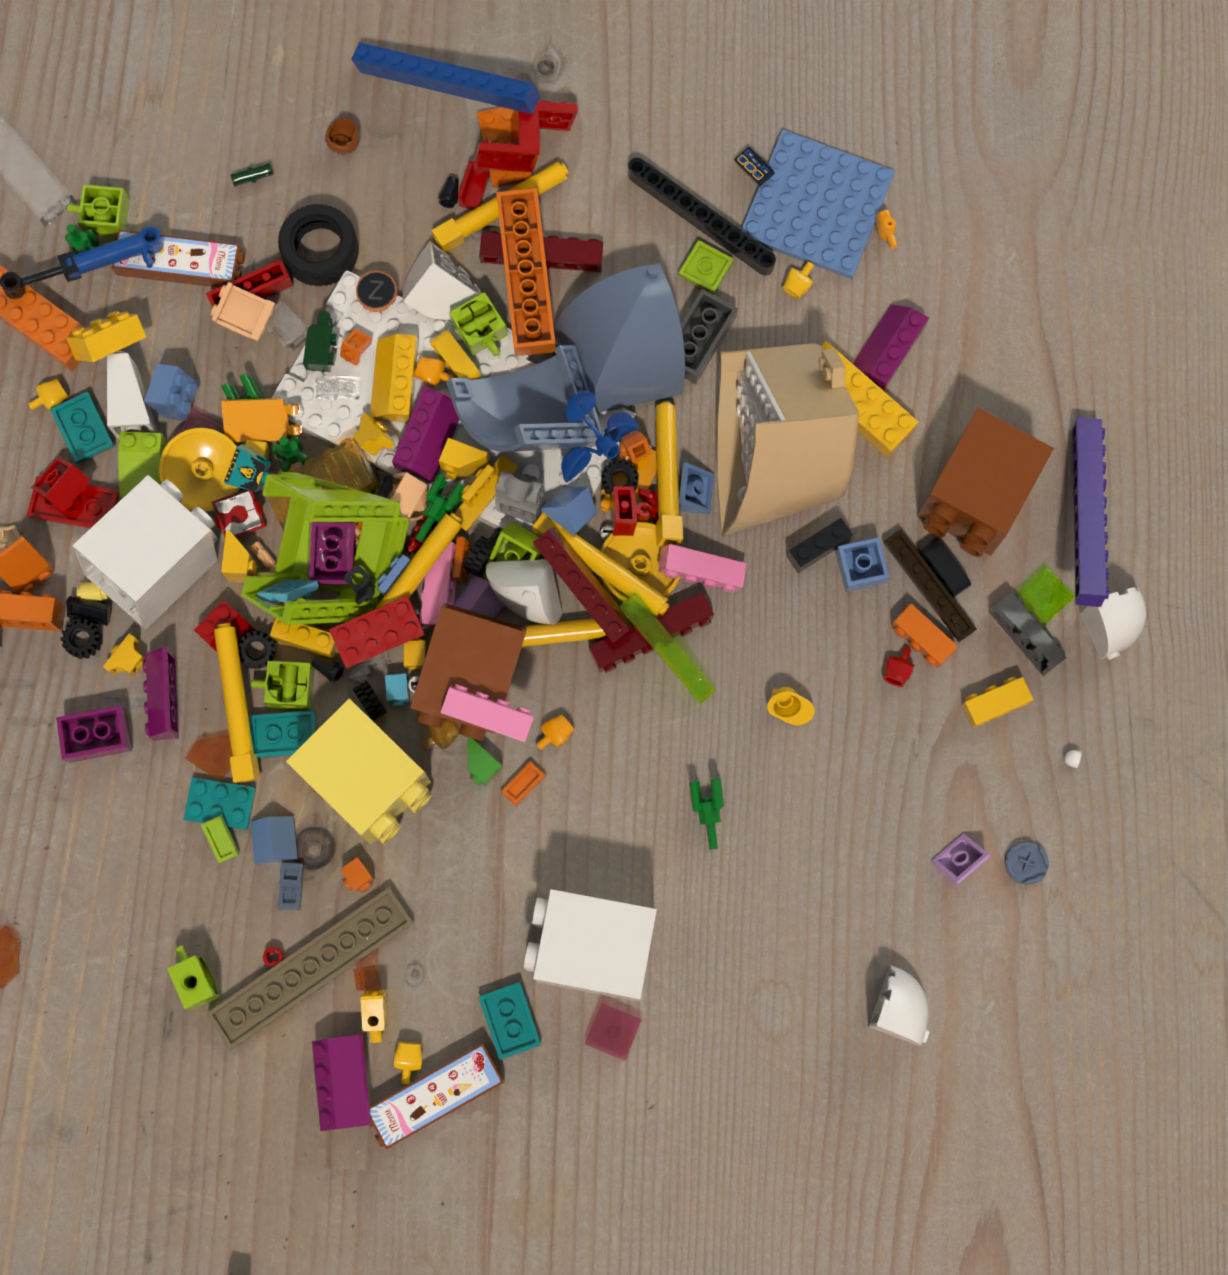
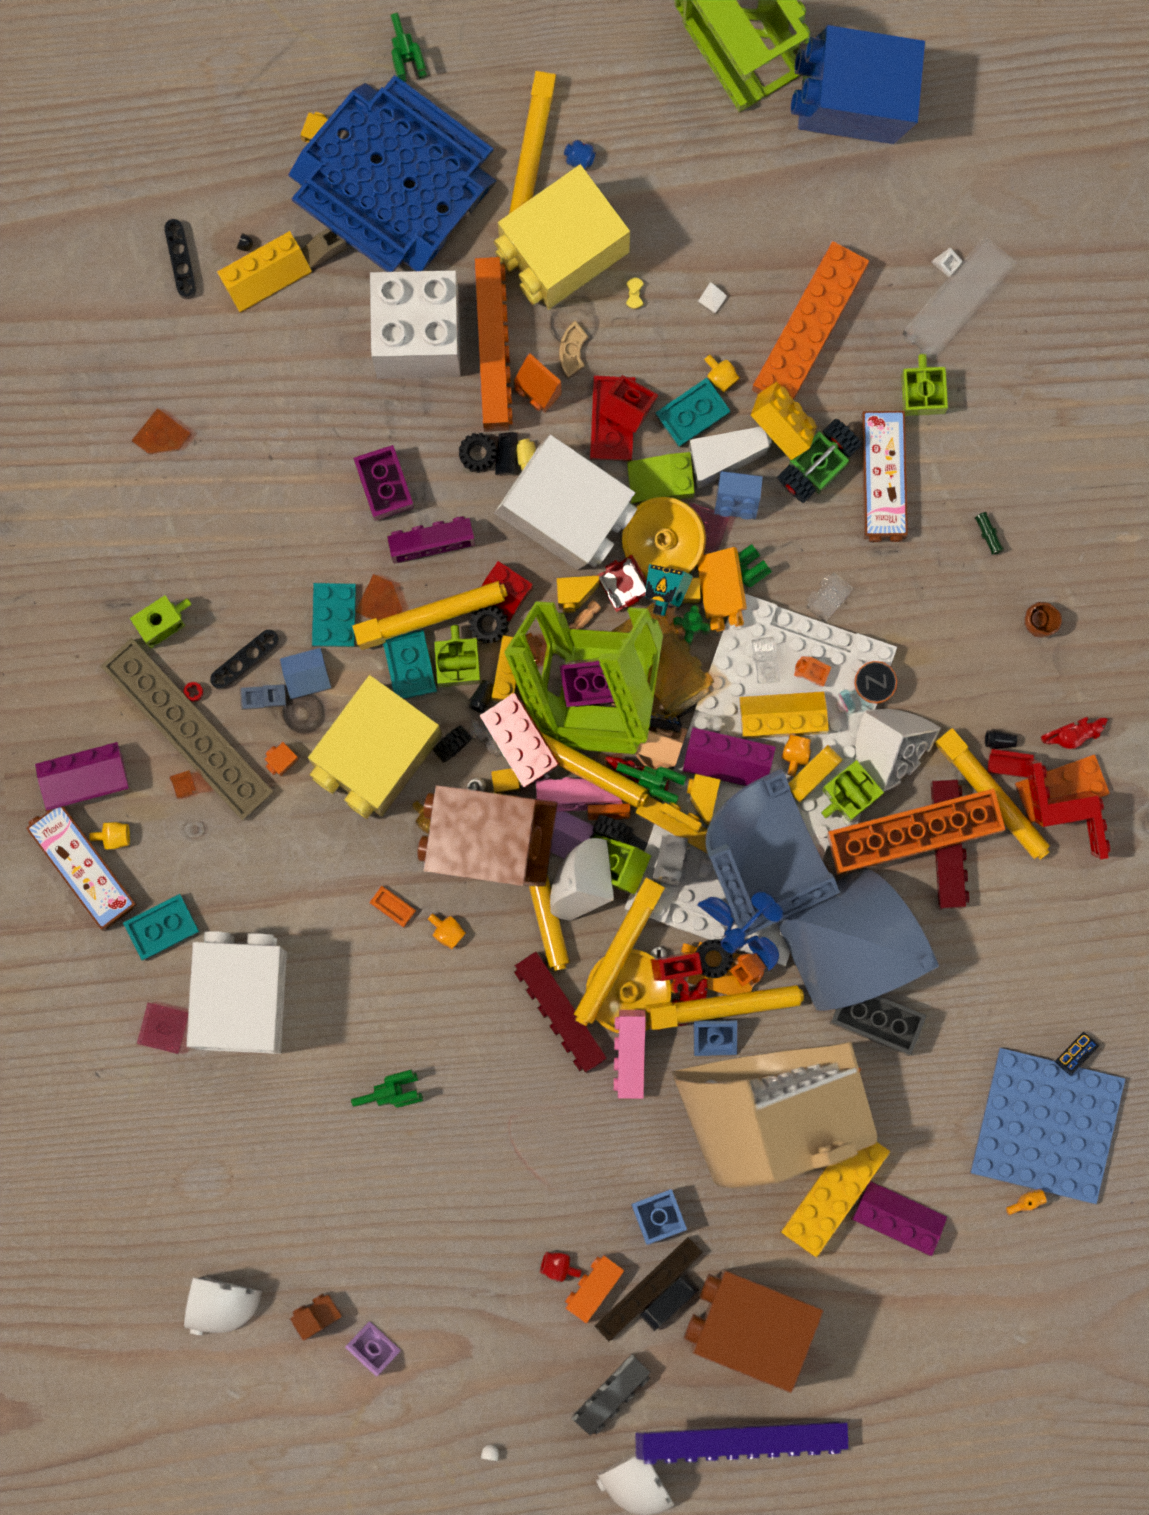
camera: 85 degrees right, 5 degrees up
blue piece [0,226,164,299] -> none
green plant [65,224,99,254] -> none
yellow brick [103,633,146,677] -> none
lime tile [200,815,240,863] -> none
red brick [206,259,293,308] -> none
light nougat panel [210,282,276,343] -> none
medium azure plate [257,579,319,605] -> none
black tyre [278,204,359,287] -> none
dark green hinge [303,310,338,372] -> none
black bracket [343,564,376,605] -> none
blue brick [351,42,540,114] -> none
yellow brick [353,413,395,456] -> none
yellow torso [360,990,388,1043] -> none
medium blue plate [377,555,410,595] -> none
medium azure brick [385,674,410,707] -> none
bright pink brick [440,684,534,742] -> none
bright green slope [467,738,502,787] -> none
dark red brick [533,527,635,643] -> none
medium blue slope [541,486,597,536] -> none
clear neon green plate [619,593,716,704] -> none
black beam [628,158,776,276] -> none
lime plate [678,240,734,295] -> none
yellow piece [767,687,815,725] -> none
yellow piece [782,261,814,300] -> none
black brick [787,518,853,573] -> none
yellow brick [961,676,1034,729] -> none
sand blue tile [1005,841,1049,885] -> none
clear neon green plate [1016,566,1075,626] -> none
none -> black beam [210,629,279,690]
none -> dark orange brick [290,1293,343,1341]
none -> brick [777,419,862,503]
none -> clear light blue tile [838,689,856,714]
none -> red animal [1041,717,1108,750]

